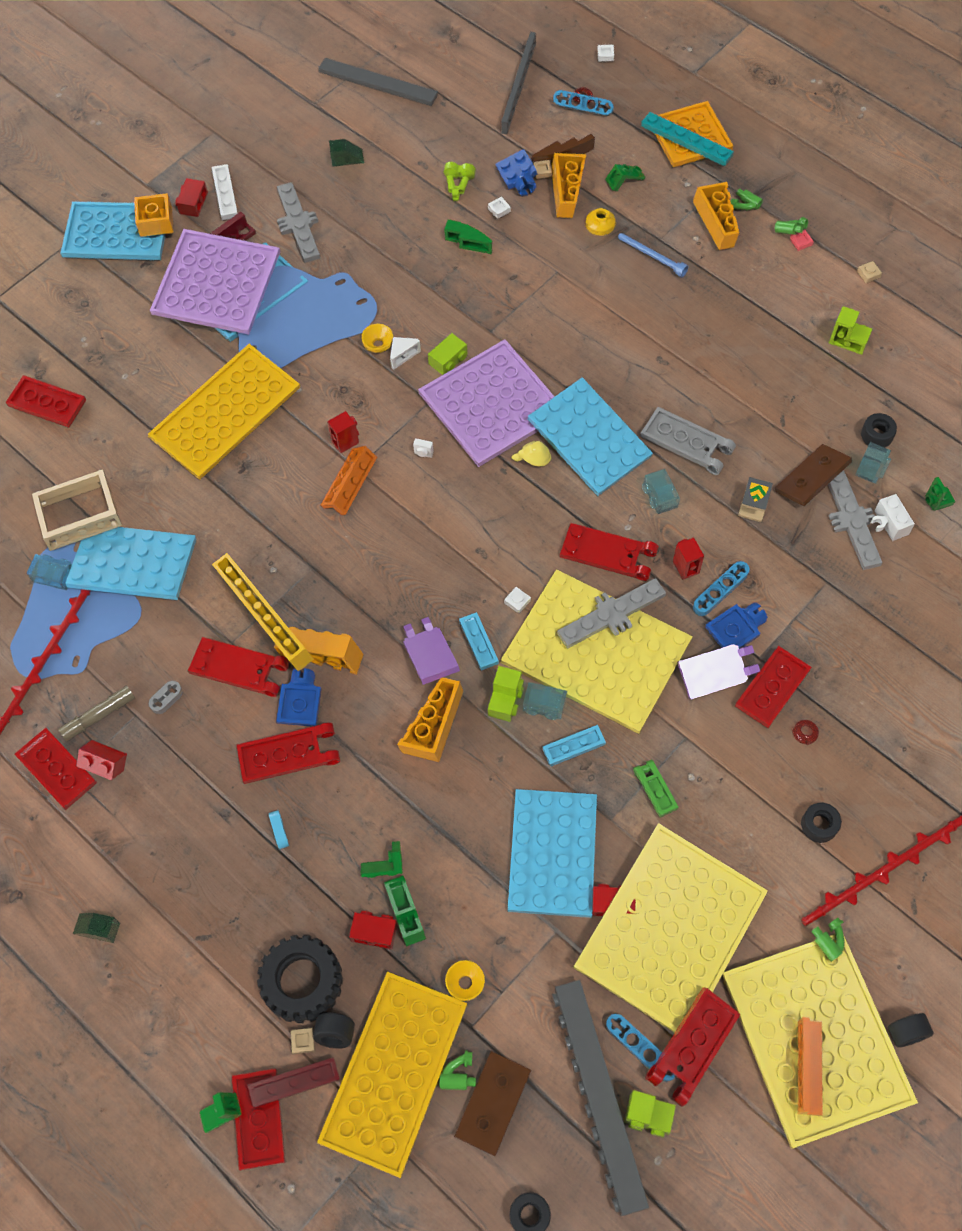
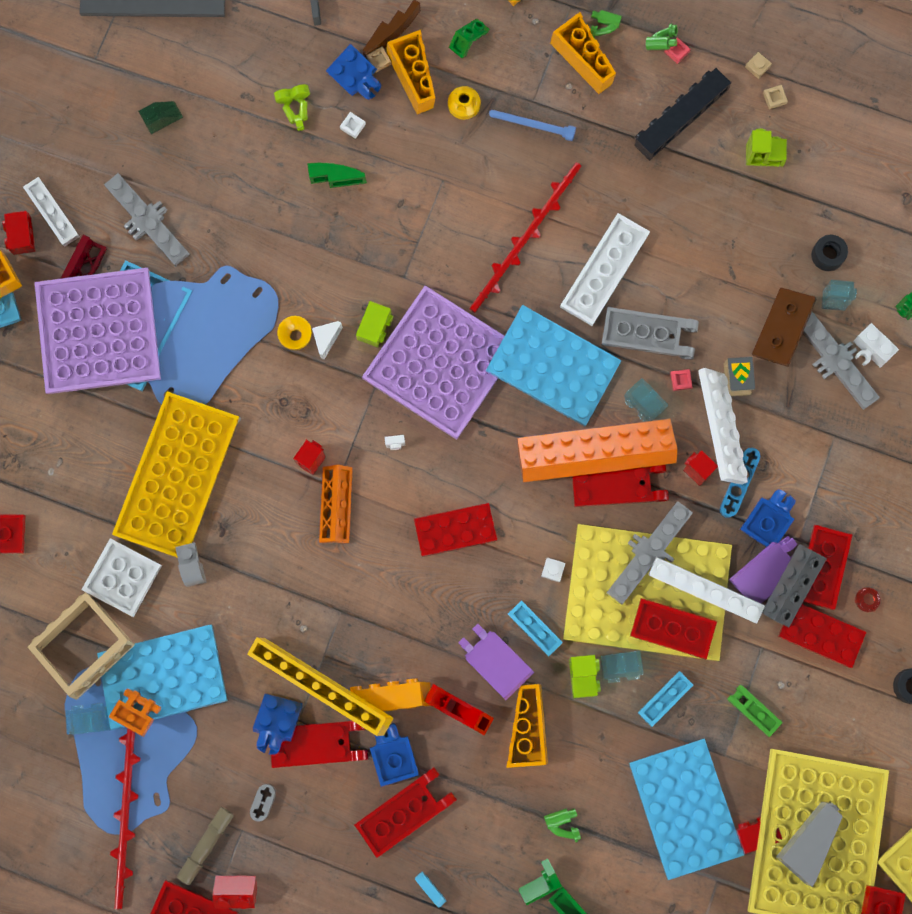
camera: 20 degrees left, 15 degrees up
light yellow hat [511,441,551,467] -> none
none -> white plate [81,538,162,617]
none -> orange plate [109,688,161,737]
none -> light grey brick [175,542,207,587]
none -> blue plate [253,694,303,755]
none -> red plate [414,503,497,557]
none -> red arch [424,684,494,736]
none -> red plant [469,162,582,313]
none -> orange brick [517,419,677,482]
none -> bright green plant [544,808,581,843]
none -> white plate [560,213,650,326]
none -> red plate [630,598,717,660]
none -> black brick [634,68,732,161]
none -> white plate [648,557,765,624]
none -> coral tile [670,369,693,391]
none -> white plate [698,368,748,484]
none -> dark grey brick [762,544,827,627]
none -> tan plate [763,85,788,109]
none -> light grey slope [776,802,843,887]
none -> red plate [778,604,866,669]

